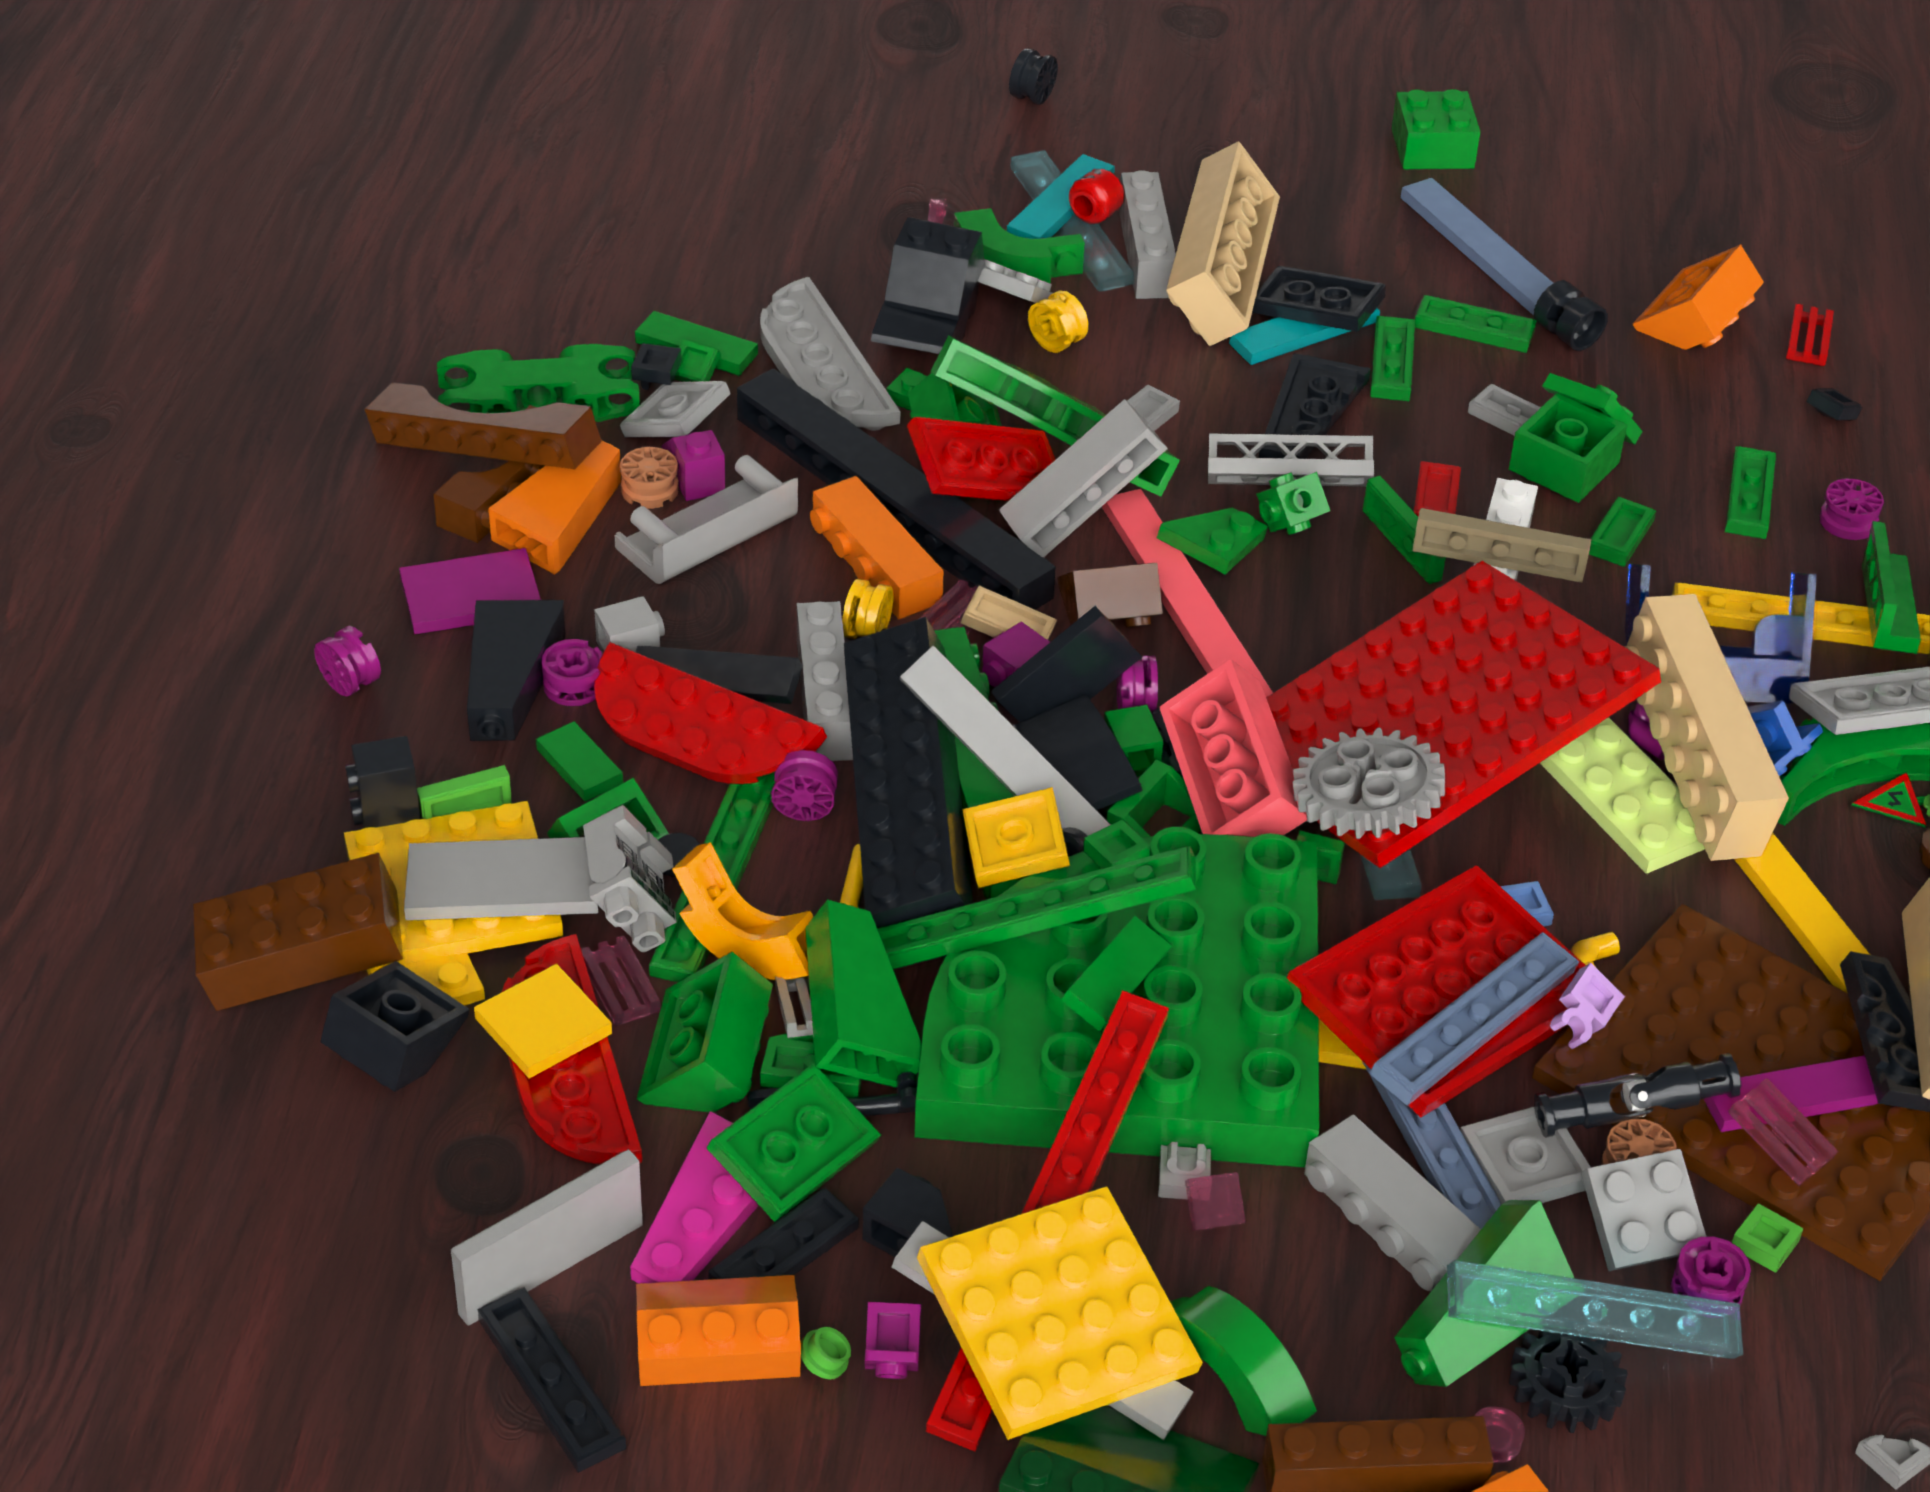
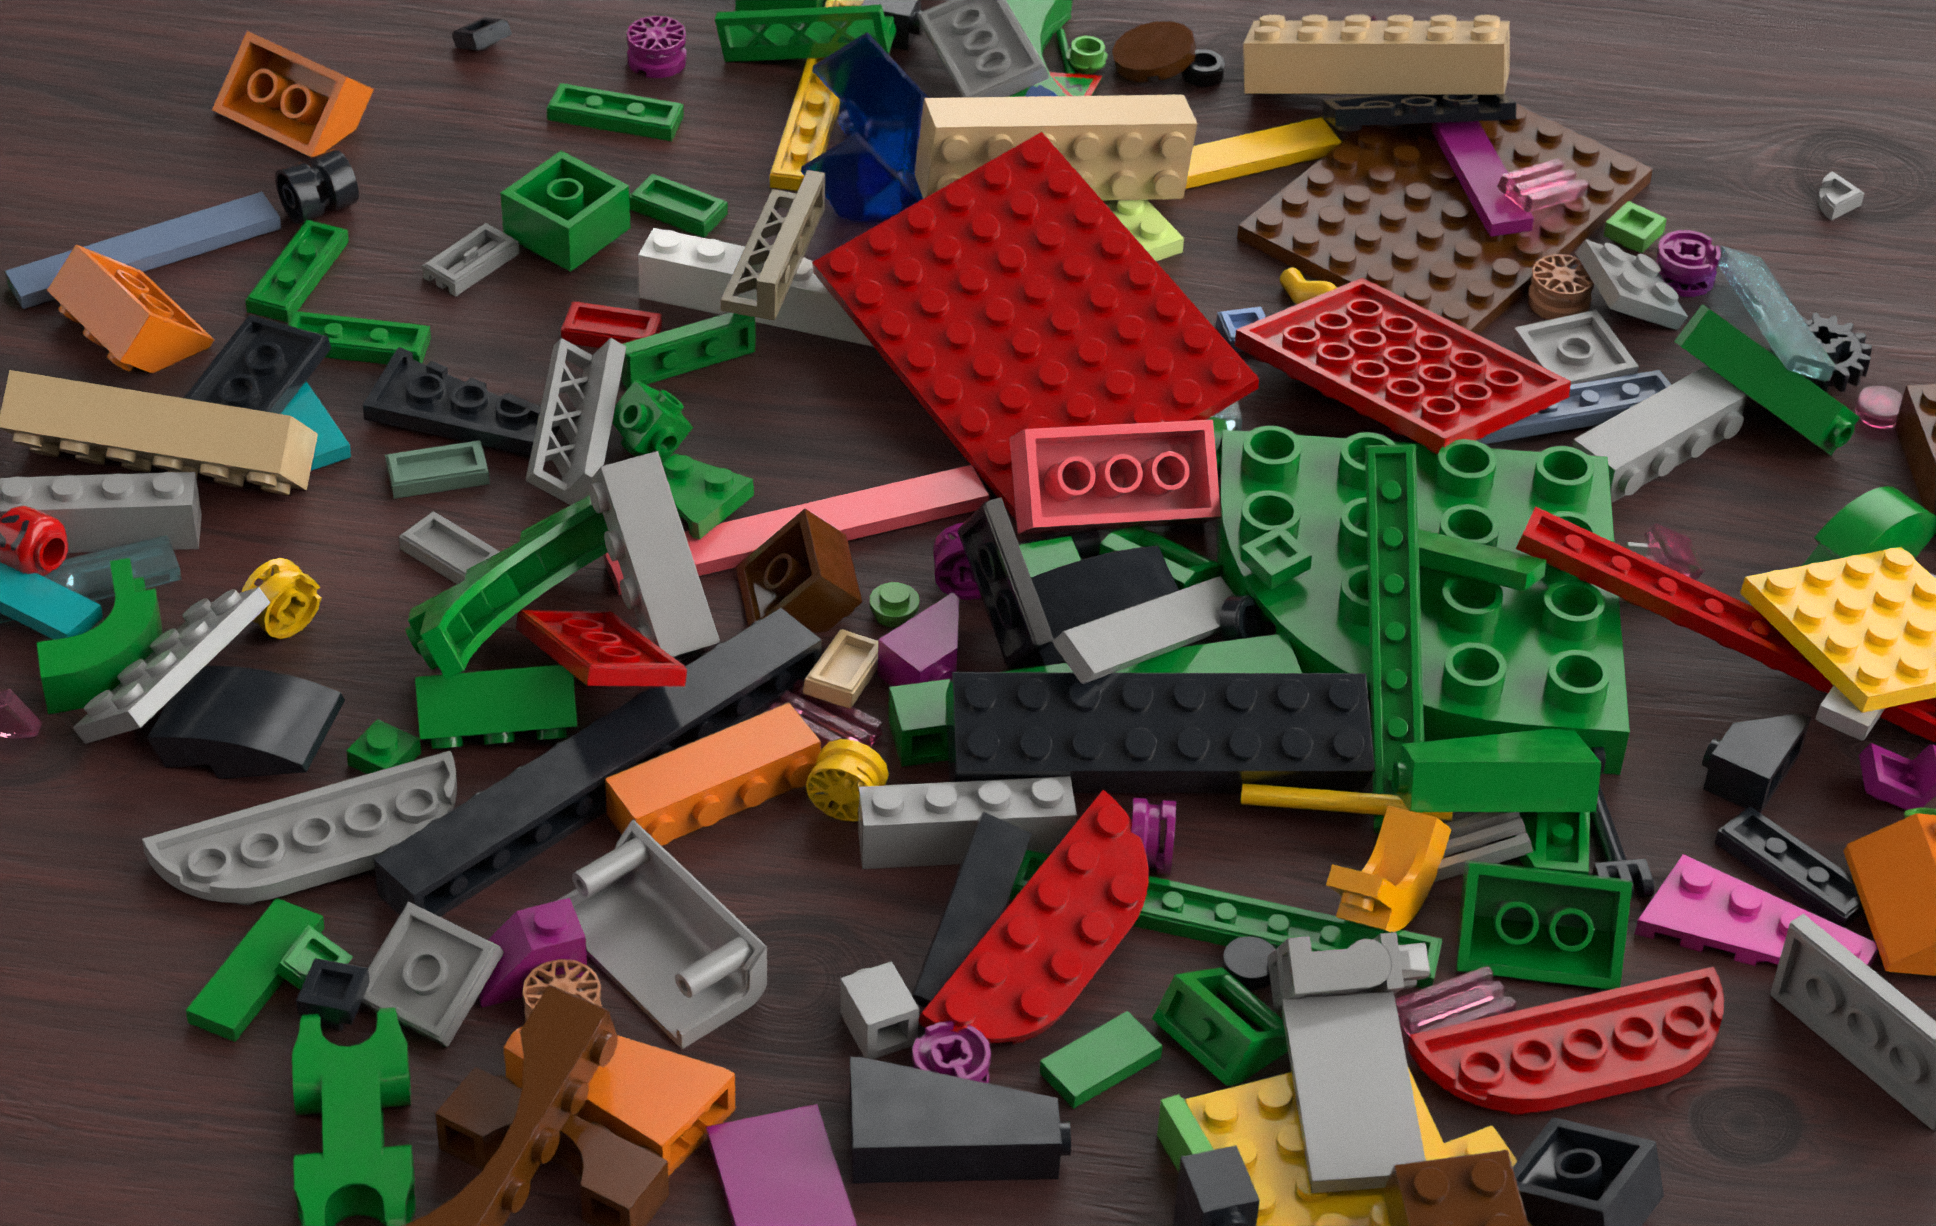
camera: 90 degrees left, 0 degrees up
yellow tile [474,964,612,1079] -> none
green tile [706,1063,881,1222] -> none
black slope [884,217,985,321] -> none
yellow tile [962,787,1070,888] -> none
light grey gear [1293,728,1445,839] -> none
sand blue tile [1369,932,1579,1106] -> none
black piece [1534,1053,1741,1138] -> none
green wing [1542,373,1643,445] -> none
lavender plate [1550,963,1625,1049] -> none
red tile [1786,304,1834,366] -> none
none -> orange slope [47,245,215,374]
none -> sand green tile [385,441,490,499]

